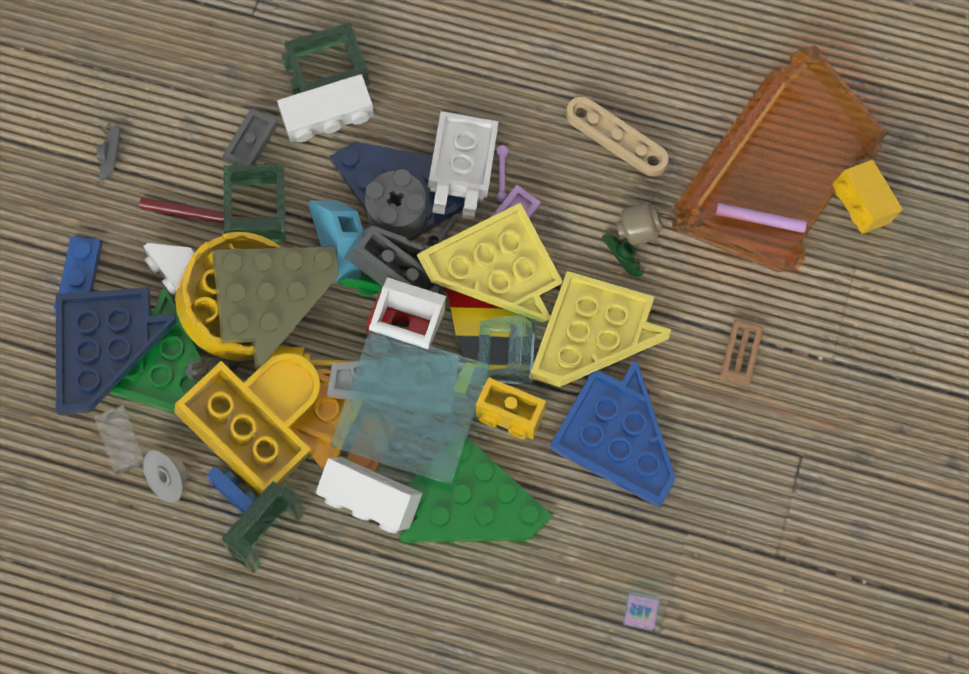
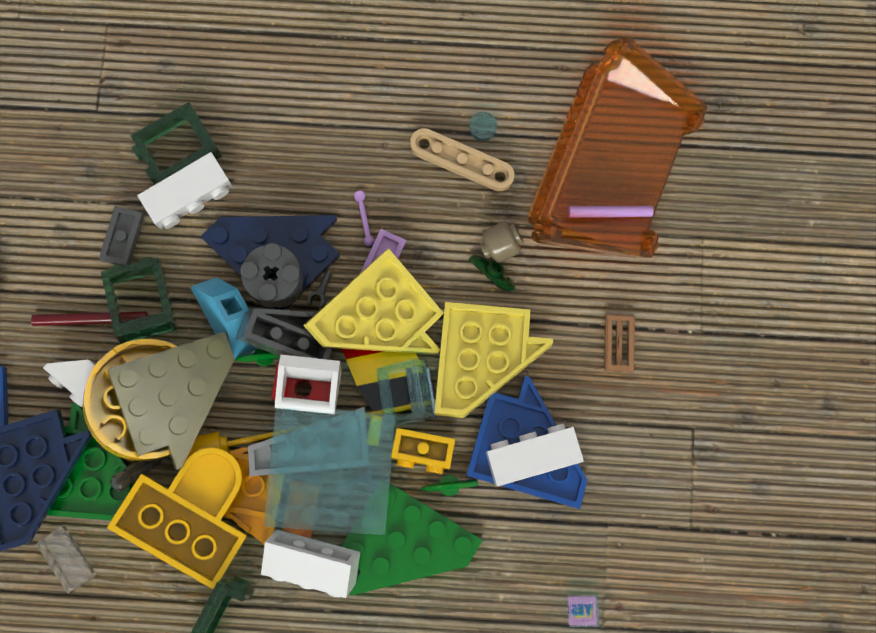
camera: 15 degrees left, 10 degrees up
light grey piece [143,451,187,503] -> none
blue plate [206,466,263,525] -> none
white tile [428,111,499,220] -> none
yellow brick [832,159,903,234] -> none
none -> green piece [421,475,478,496]
none -> clear light blue tile [469,112,497,141]
none -> white brick [486,424,584,487]

